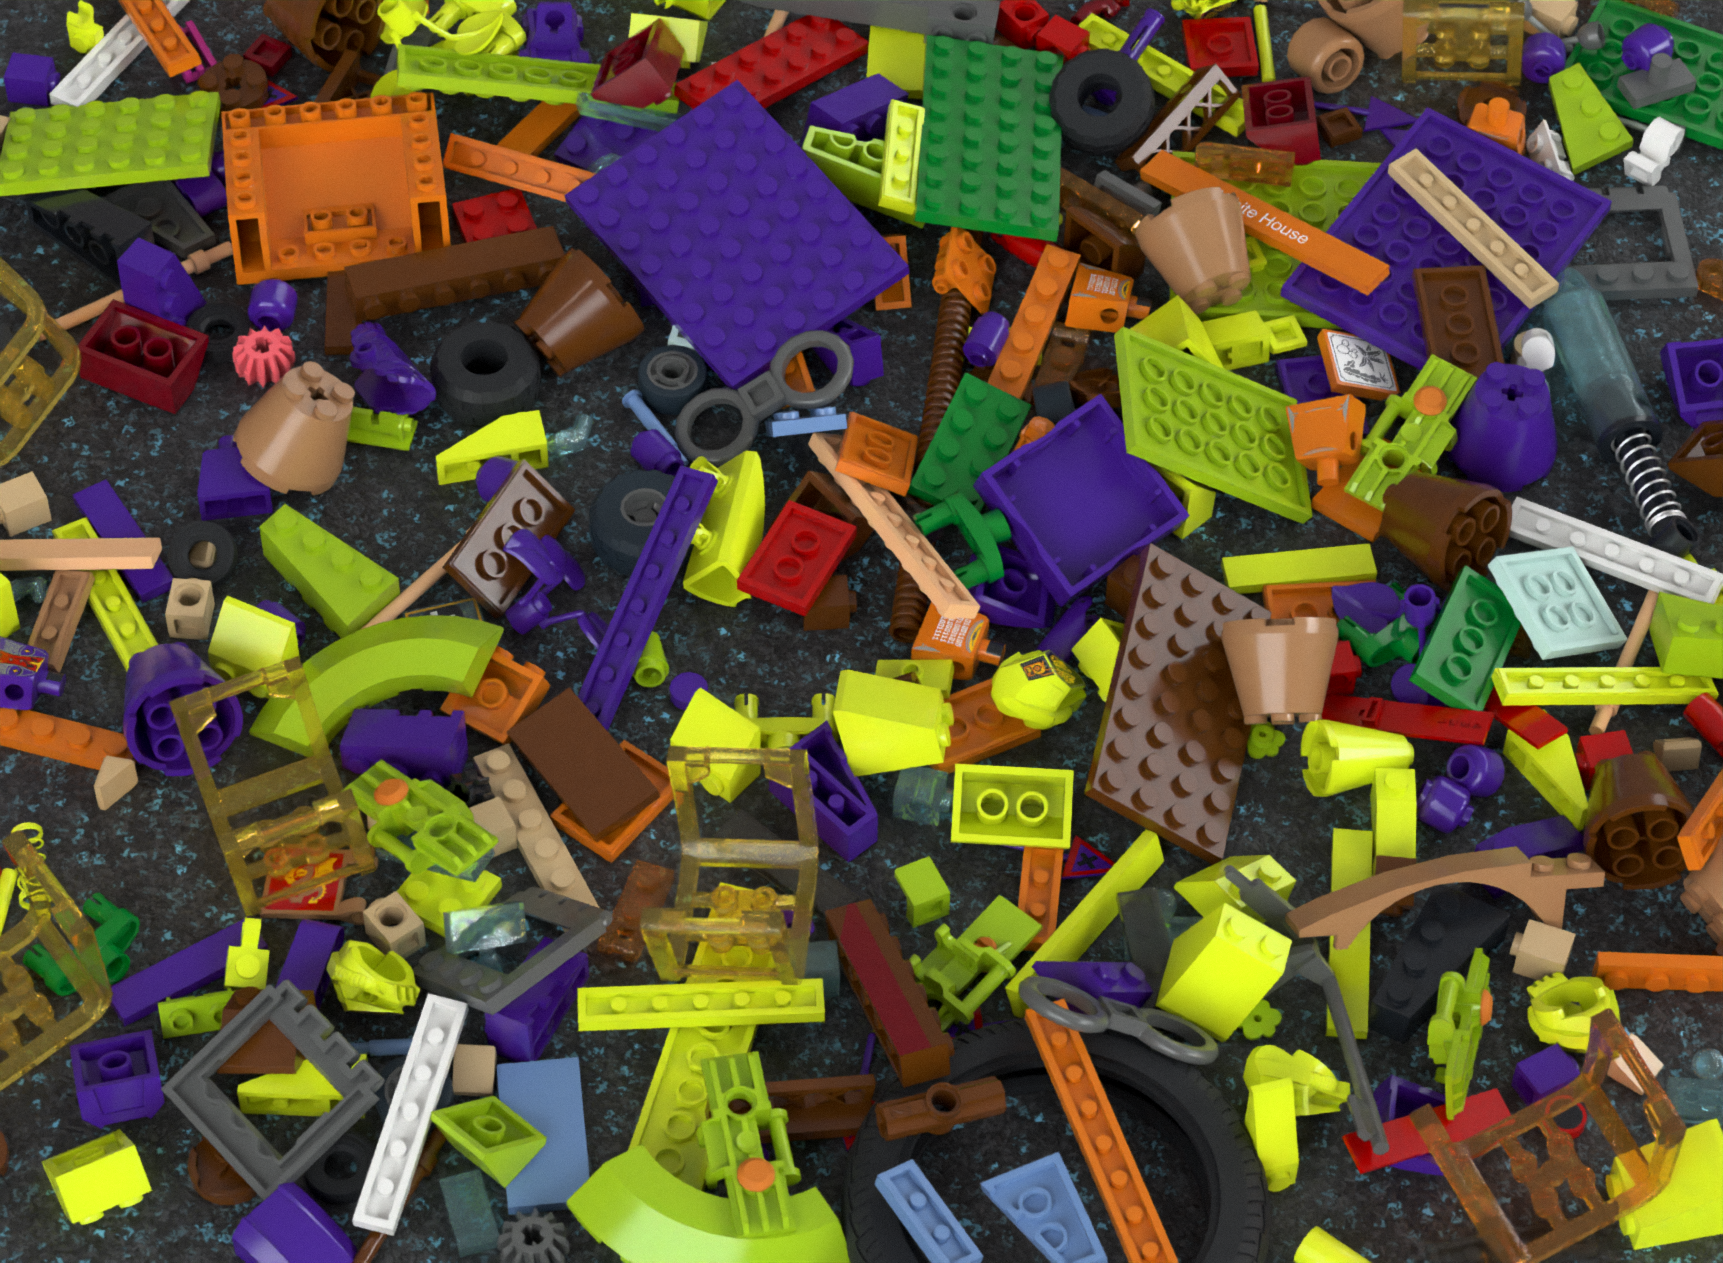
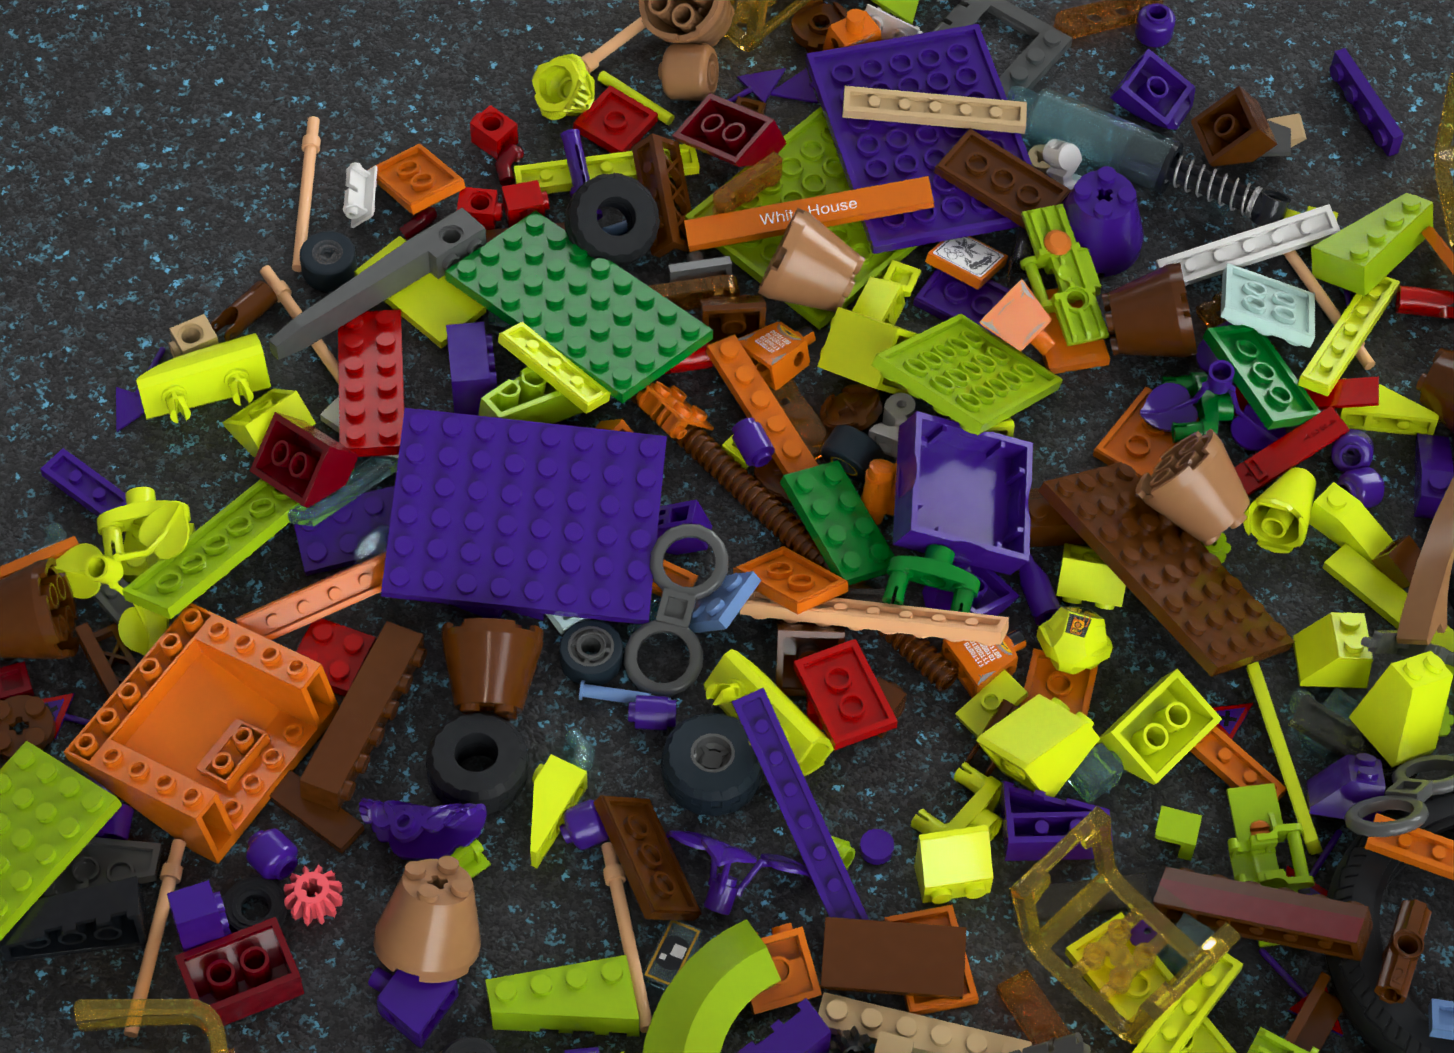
camera: 50 degrees left, 5 degrees up
orange tile [496,100,580,157] -> none
dark purple piece [516,2,593,64] -> none
neon yellow tile [1221,543,1377,594] -> none
red brick [1574,730,1633,790] -> none
tan slope [1653,737,1702,771] -> none

